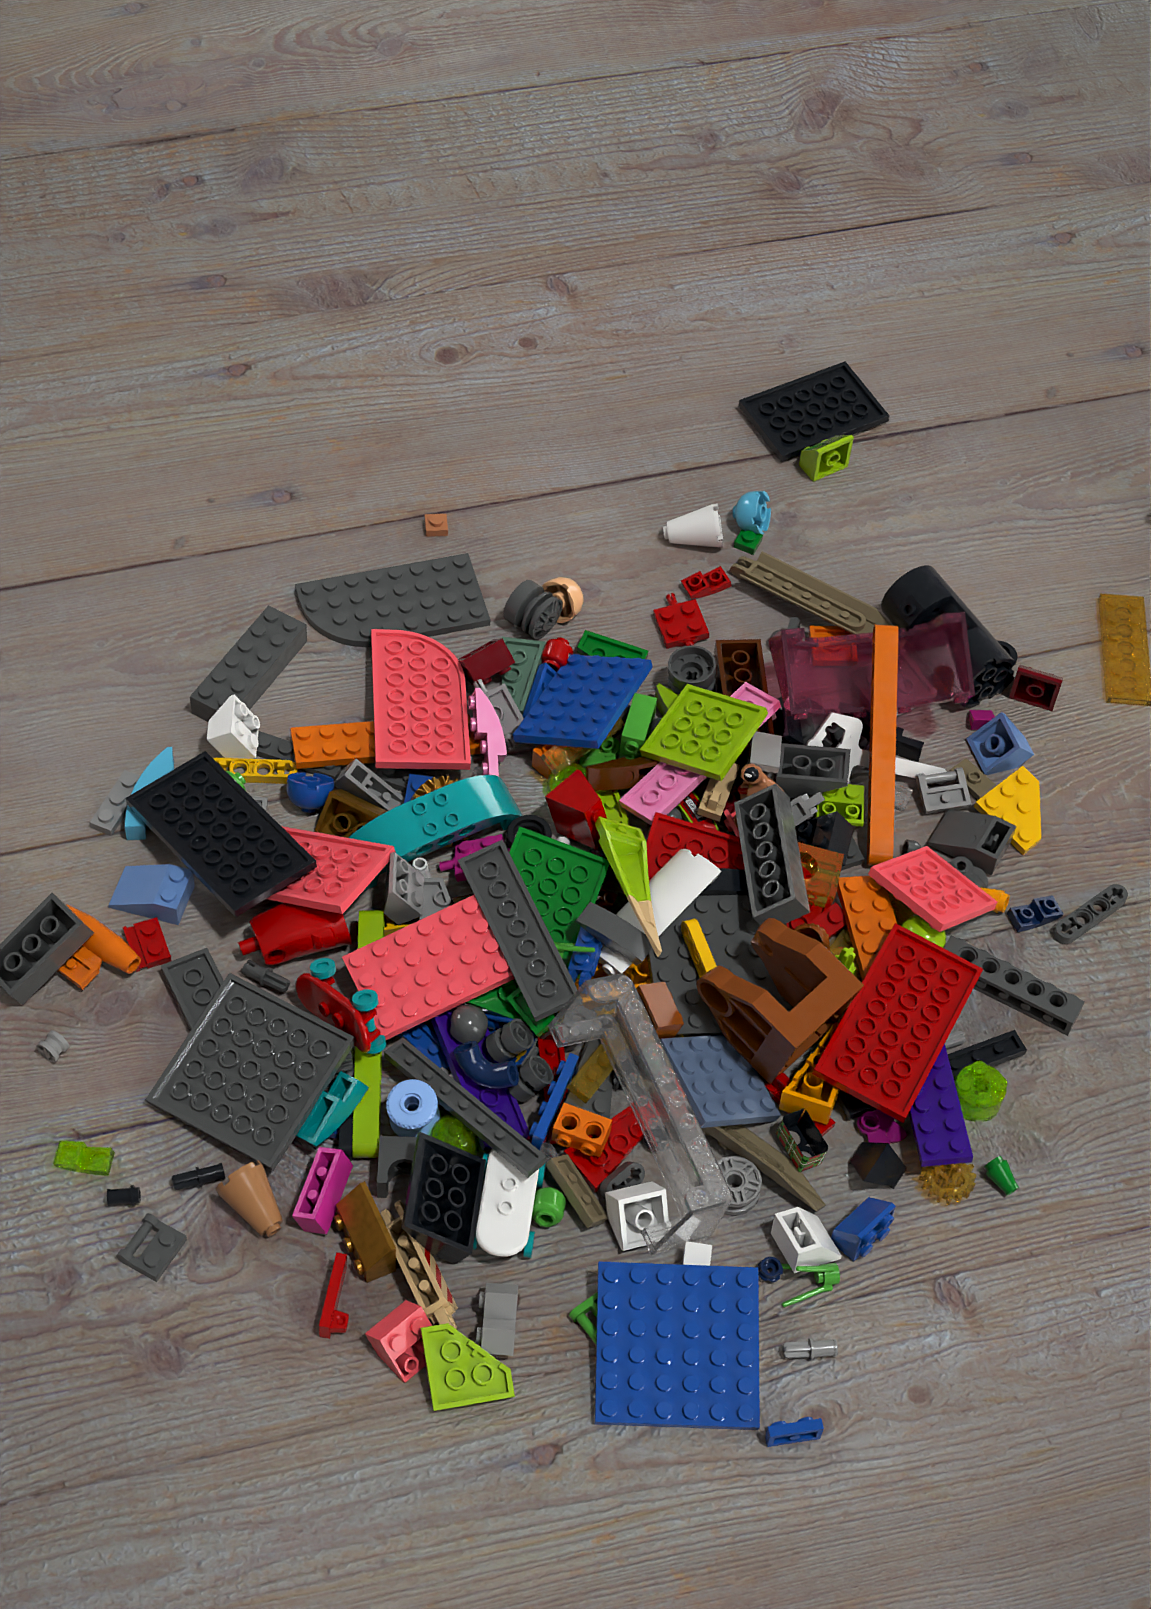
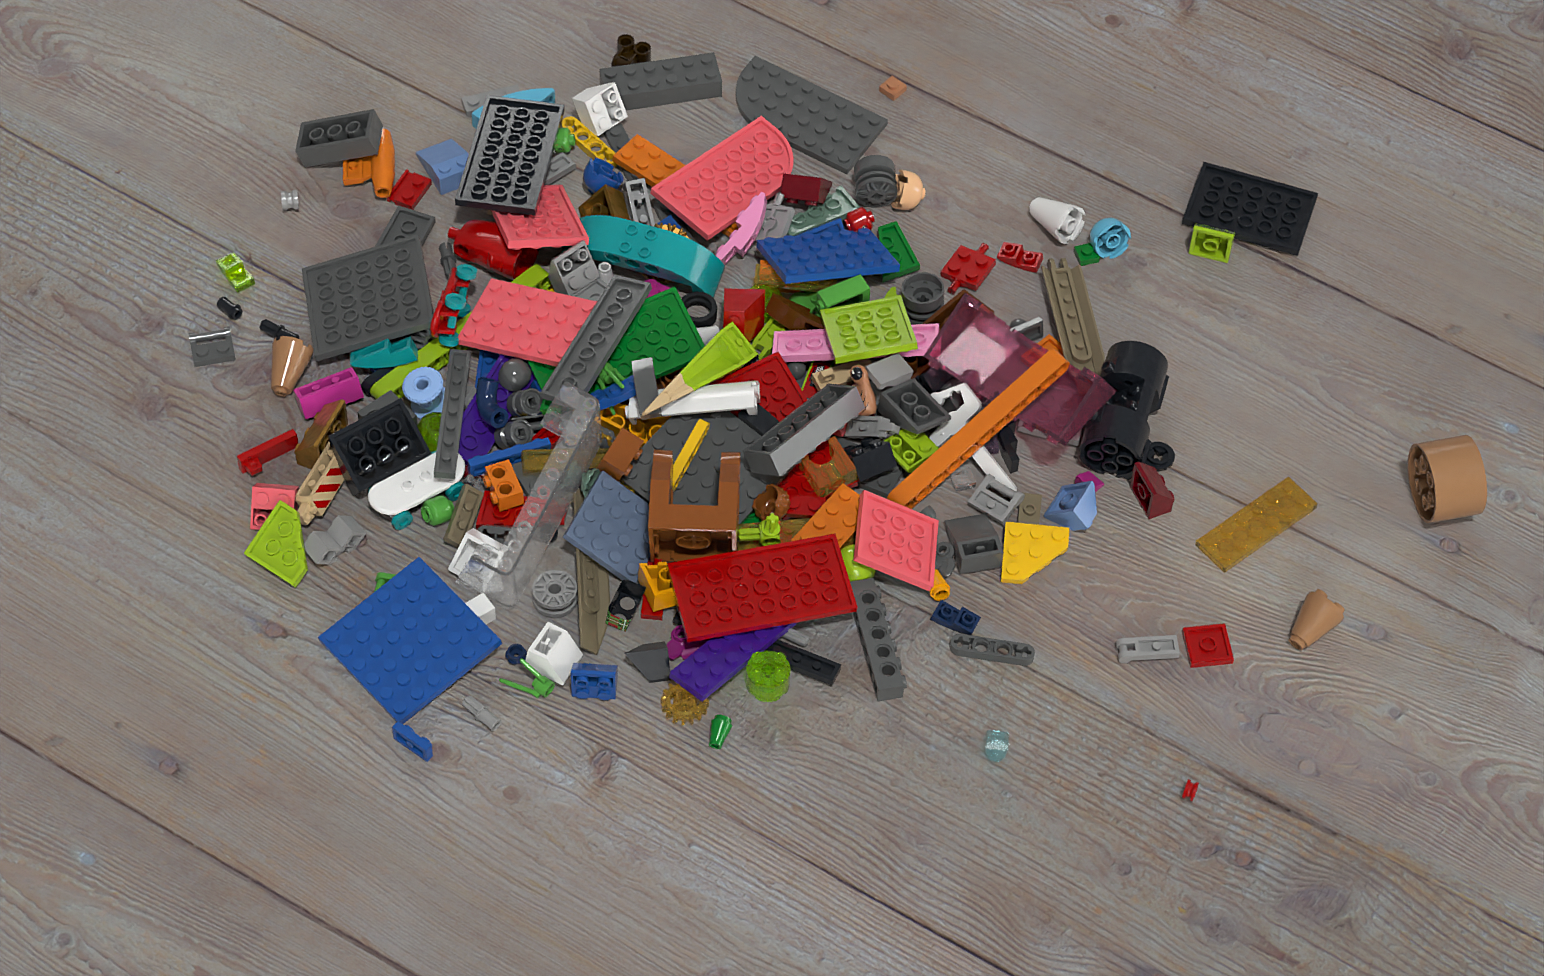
camera: 50 degrees right, 0 degrees up
none -> dark brown piece [611,34,651,67]

